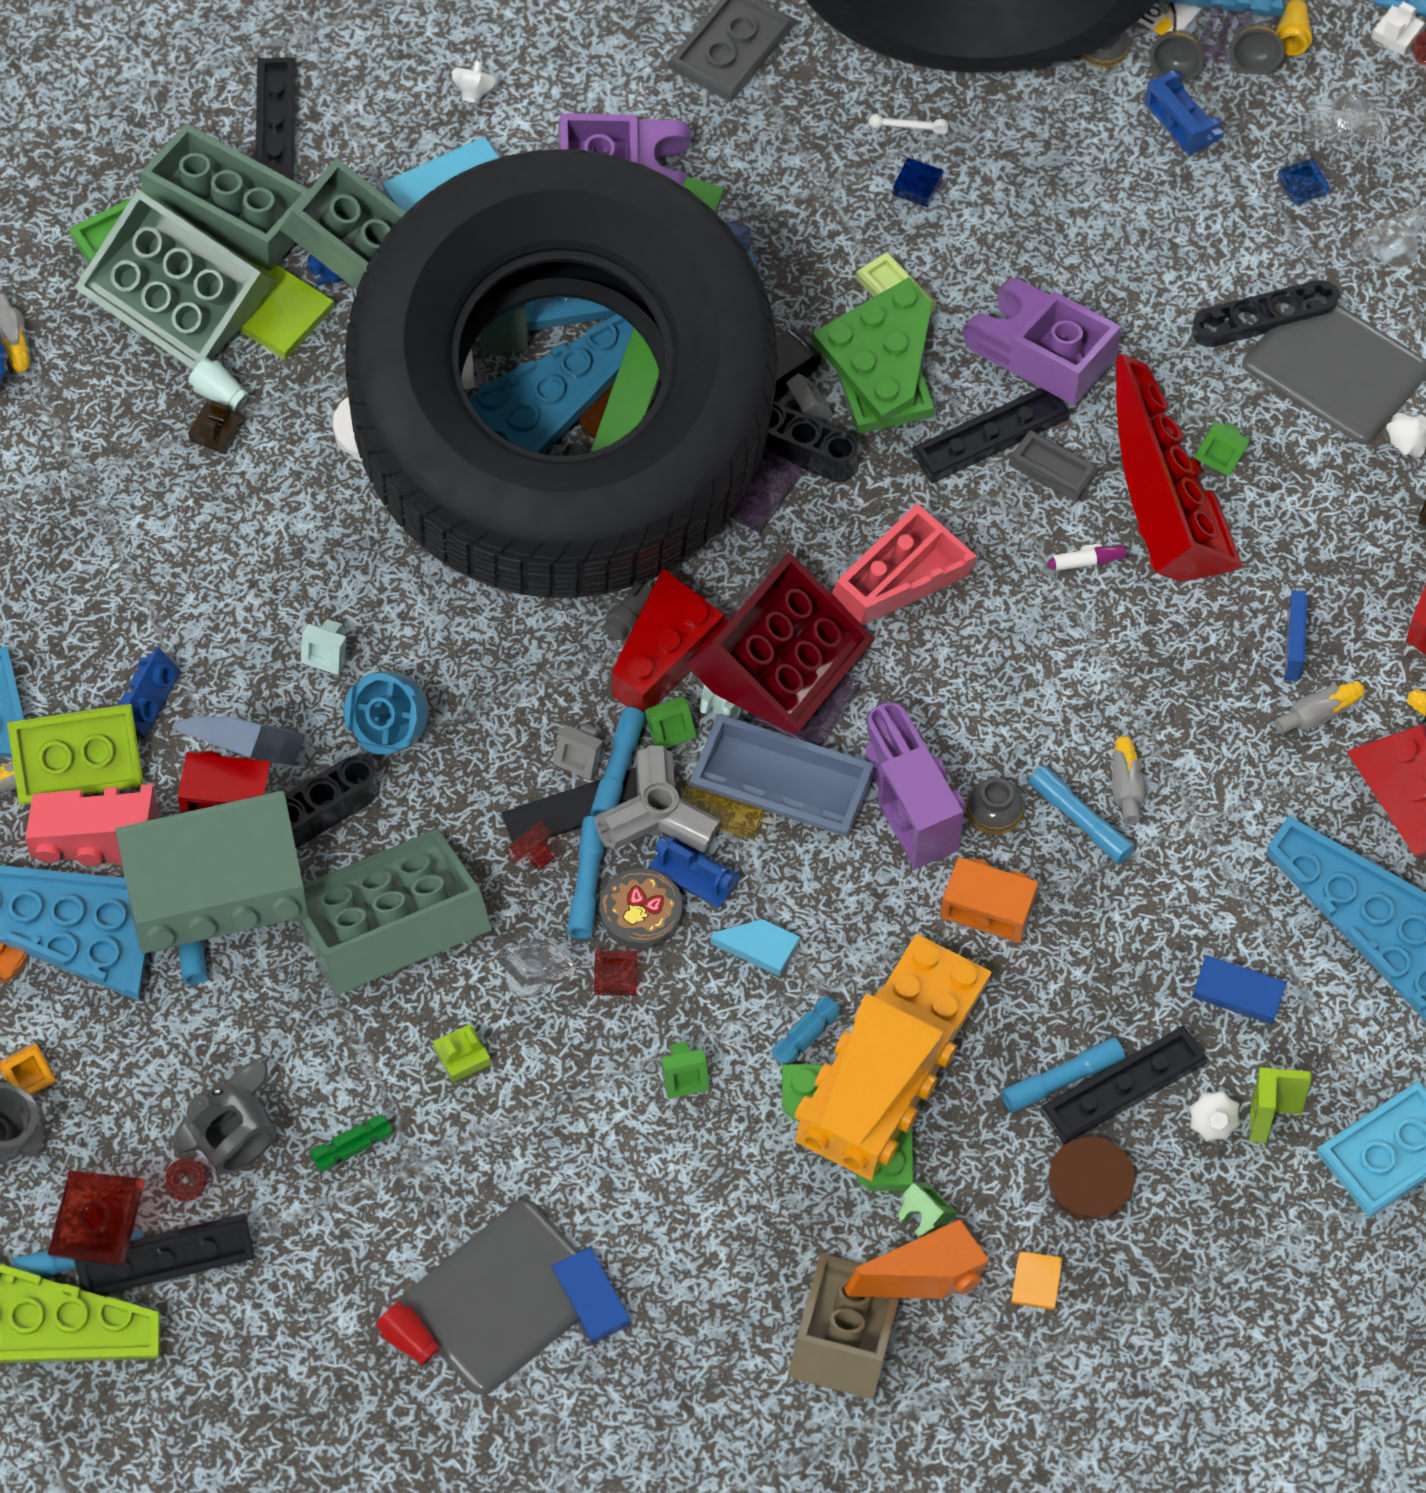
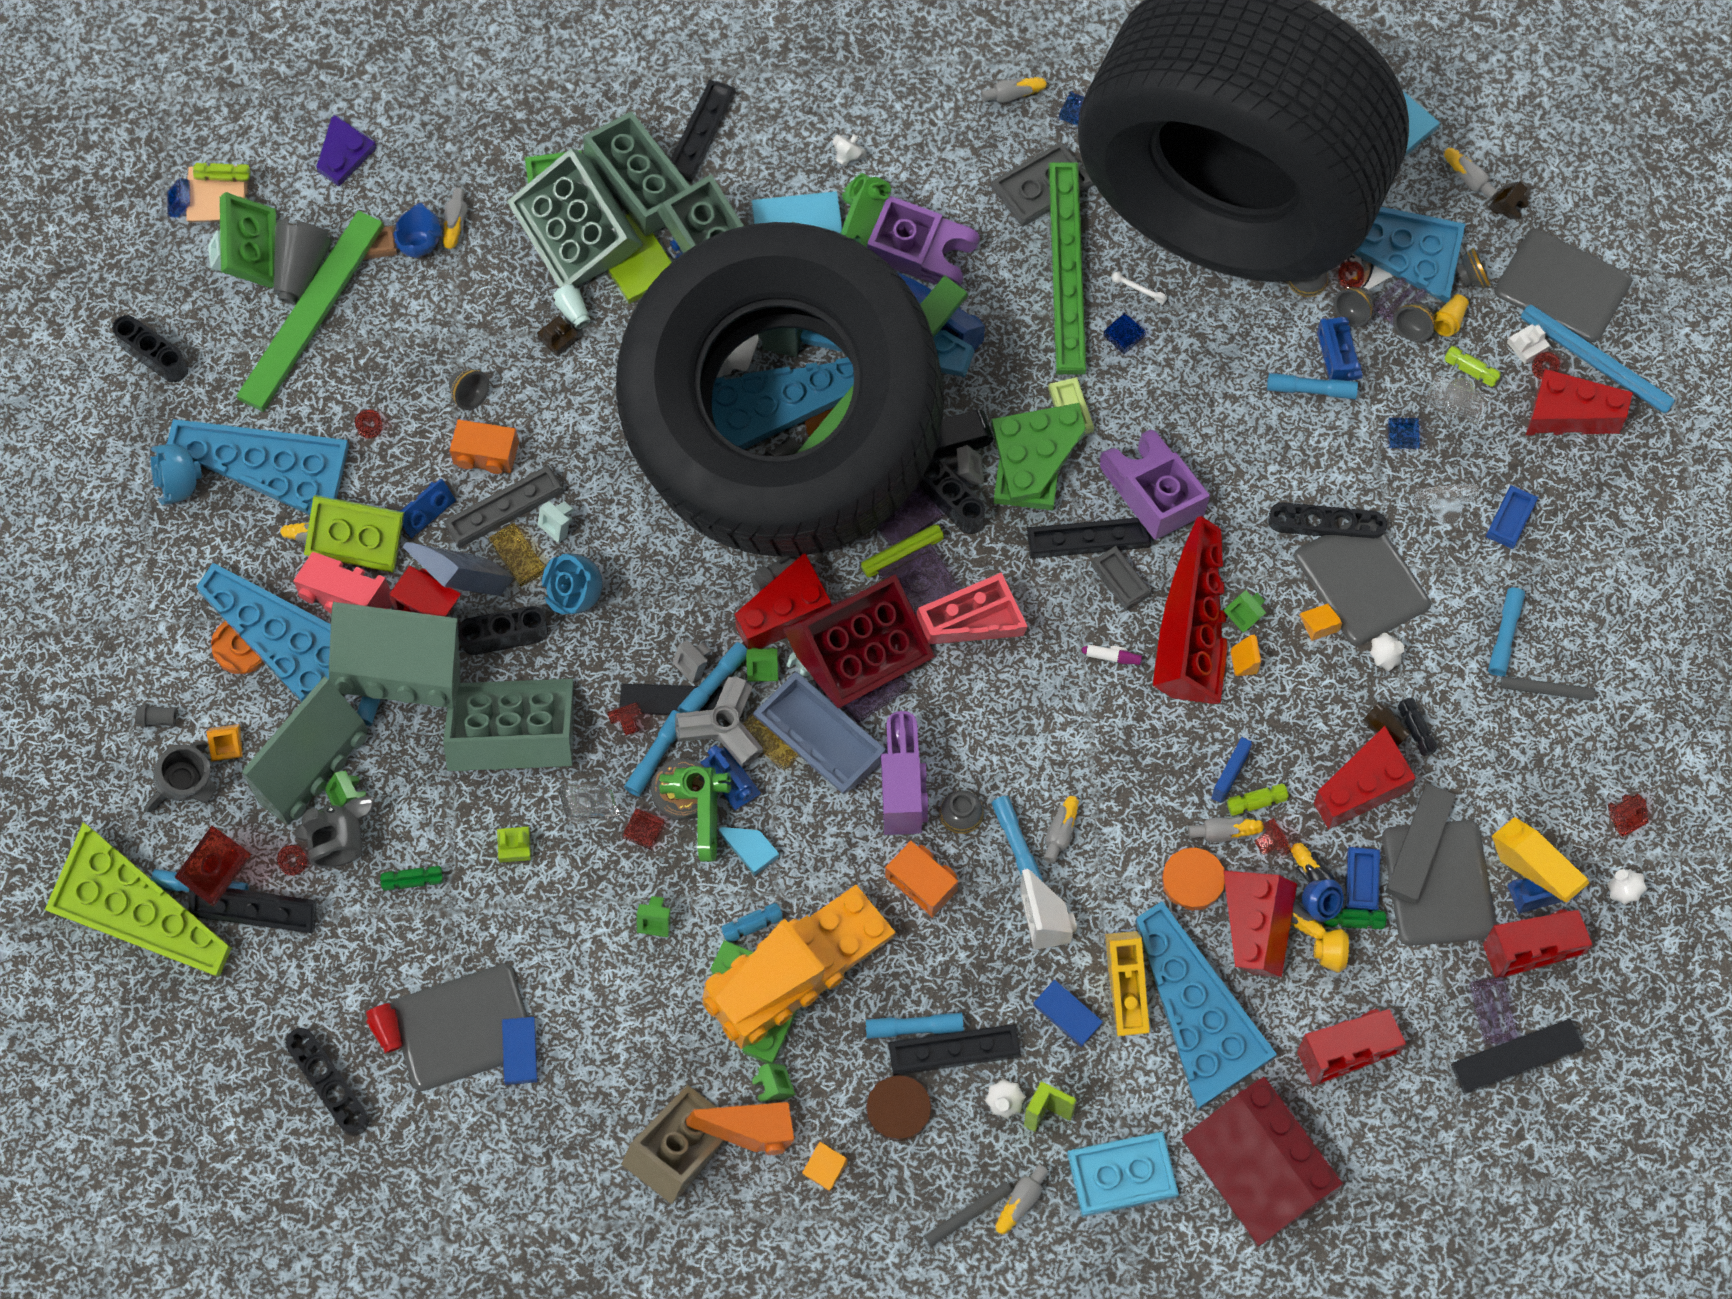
camera: 25 degrees right, 5 degrees up
none -> sand green slope [241,676,368,825]
none -> black beam [285,1028,369,1136]
none -> bright green tile [325,770,366,807]
none -> clear red bush [354,409,383,439]
none -> dark grey tile [443,465,564,548]
none -> dark grey piece [449,369,490,410]
none -> orange brick [449,419,519,474]
none -> clear yellow tile [489,522,545,587]
none -> bright green piece [659,766,731,862]
none -> bright green piece [840,173,891,247]
none -> lime axle [861,524,944,578]
none -> clear purple tile [878,544,960,616]
none -> dark grey bar [924,1181,1013,1247]
none -> light grey piece [995,1164,1049,1234]
none -> white slope [1020,869,1077,950]
none -> bright green tile [1049,162,1086,374]
none -> yellow slope [1105,931,1150,1036]
none -> orange tile [1162,847,1225,911]
none -> lime axle [1227,783,1289,816]
none -> light orange slope [1230,634,1261,676]
none -> clear red tile [1254,818,1292,857]
none -> dark azure piece [1267,373,1358,399]
none -> light orange slope [1299,603,1342,641]
none -> clear red bush [1338,261,1365,288]
none -> lime axle [1444,346,1501,387]

